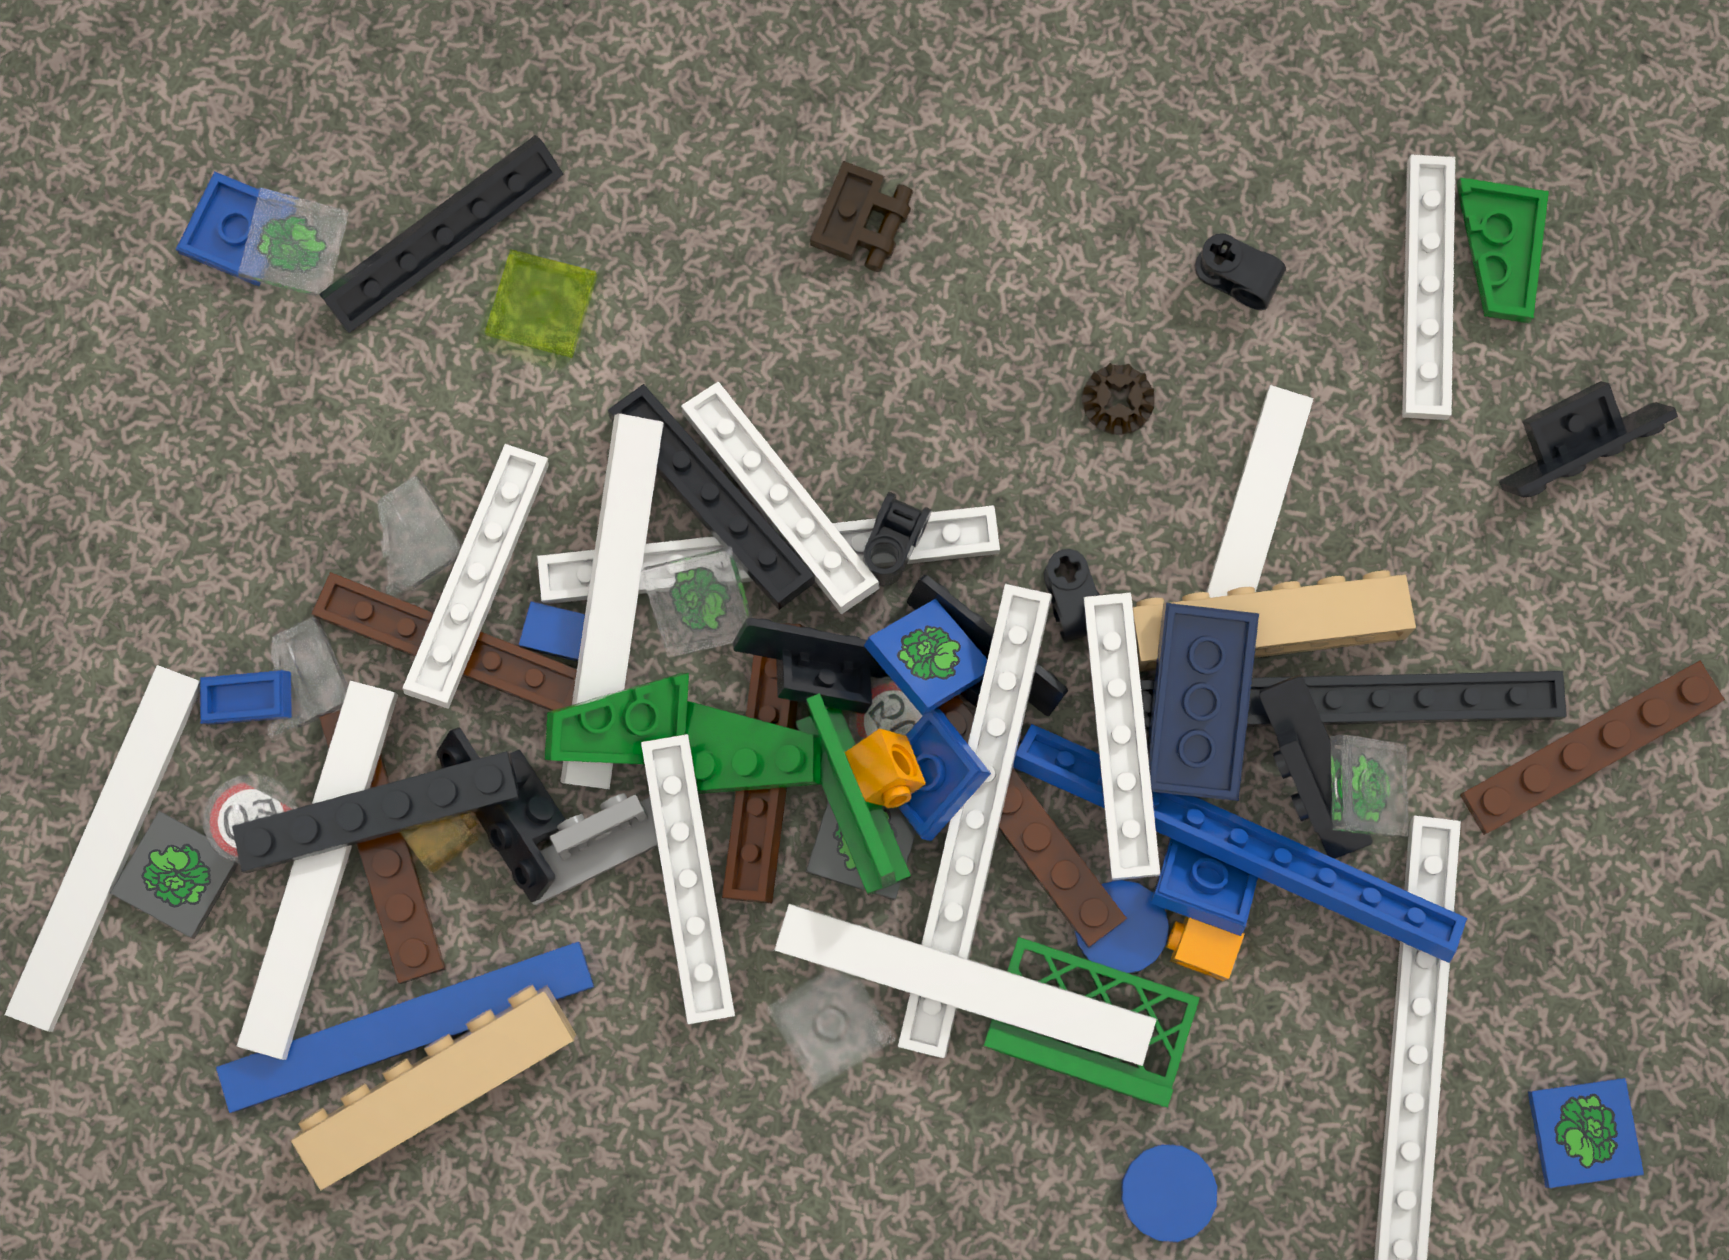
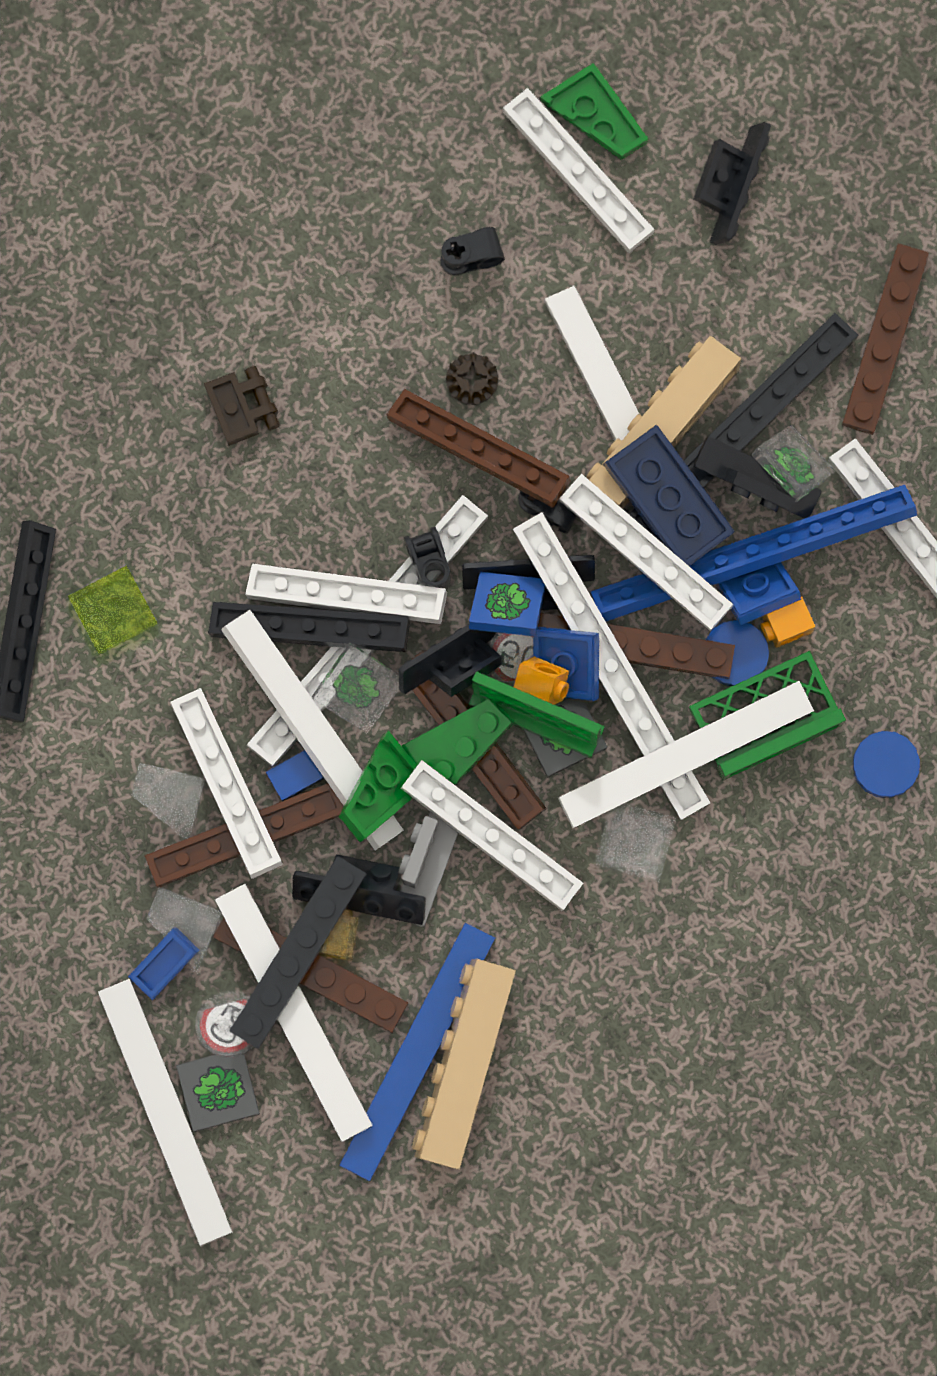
camera: 45 degrees left, 0 degrees up
none -> reddish brown plate [386,389,571,508]

